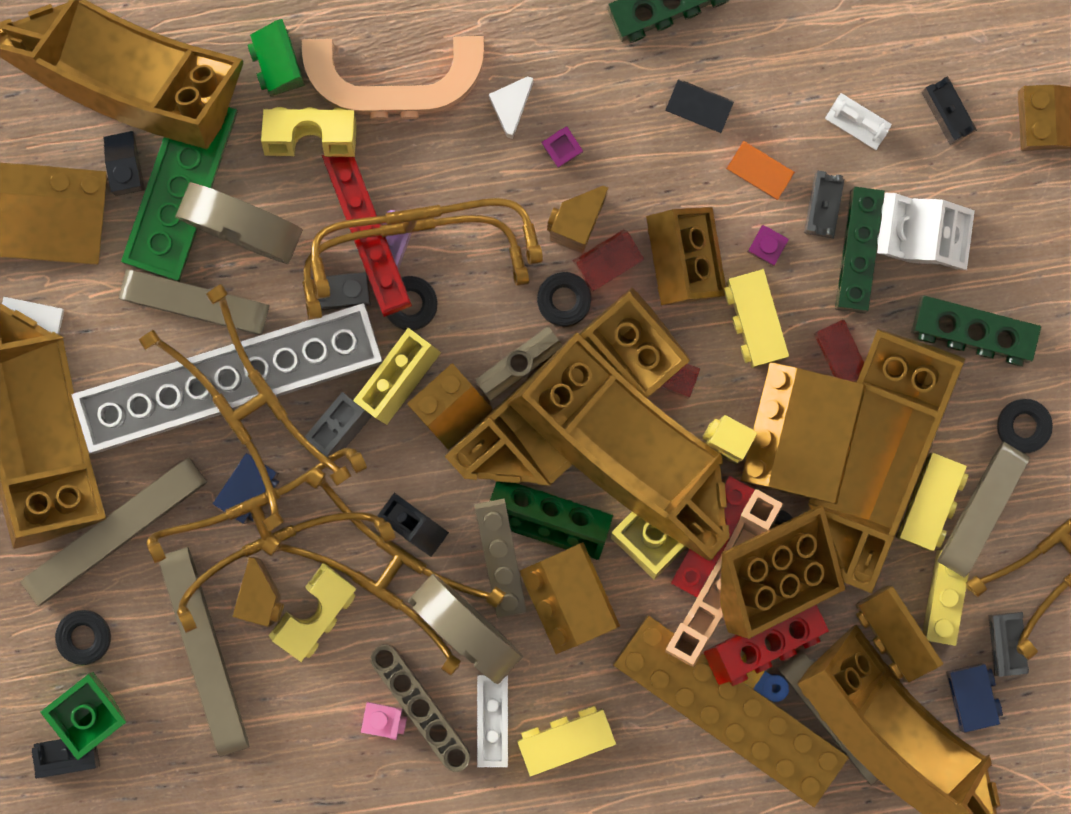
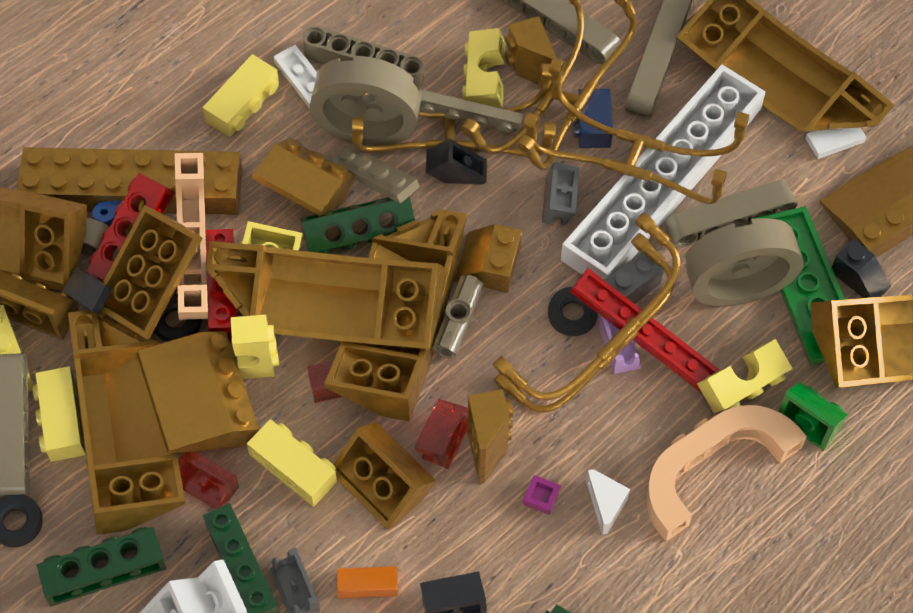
camera: 150 degrees right, 25 degrees down
light yellow brick [353,328,441,425] -> none
bright pink bracket [361,702,407,740] -> none
black tyre [537,272,592,327] -> none
magenta plate [747,225,789,266] -> none
none -> black tile [62,266,112,314]
none -> dark tan plate [420,89,523,132]

